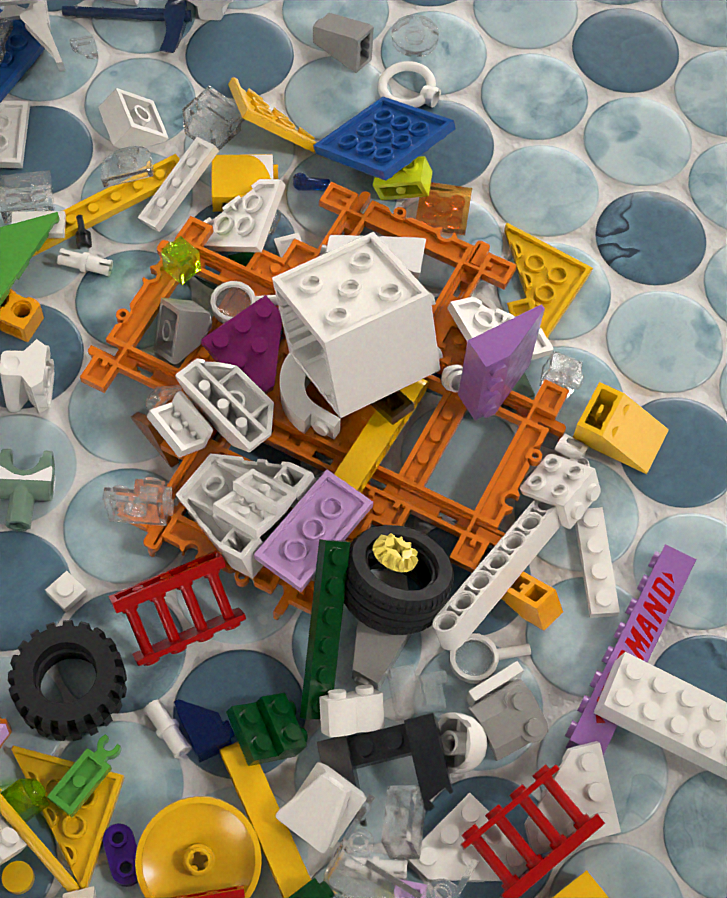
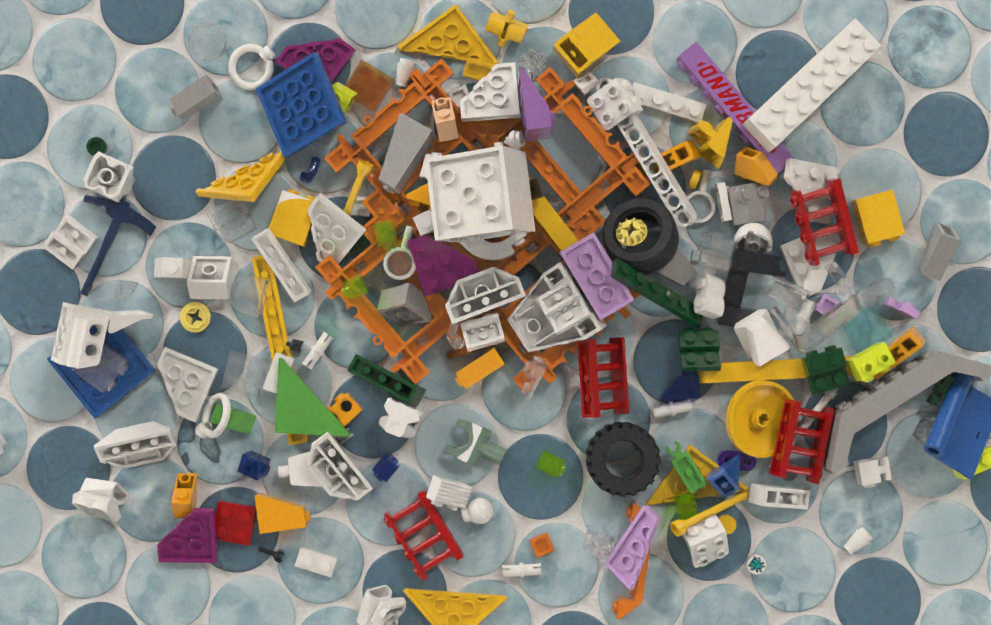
camera: 65 degrees left, 25 degrees up
white plate [45,571,88,612] -> none
none -> white slope [154,257,192,279]
none -> light yellow gear [180,302,211,332]
none -> magenta plate [275,38,356,84]
none -> yellow piece [343,160,374,216]
none -> dark green slope [347,354,426,406]
none -> clear neon green brick [373,220,399,251]
none -> white cone [396,58,416,87]
none -> light nougat slope [432,97,459,142]
none -> light orange slope [455,348,505,389]
none -> yellow pin [485,10,529,47]
none -> clear neon green brick [535,449,566,478]
none -> yellow piece [687,117,733,169]
none -> yellow tile [688,170,702,190]
none -> blue slope [707,454,740,499]
none -> light orange slope [734,147,778,186]

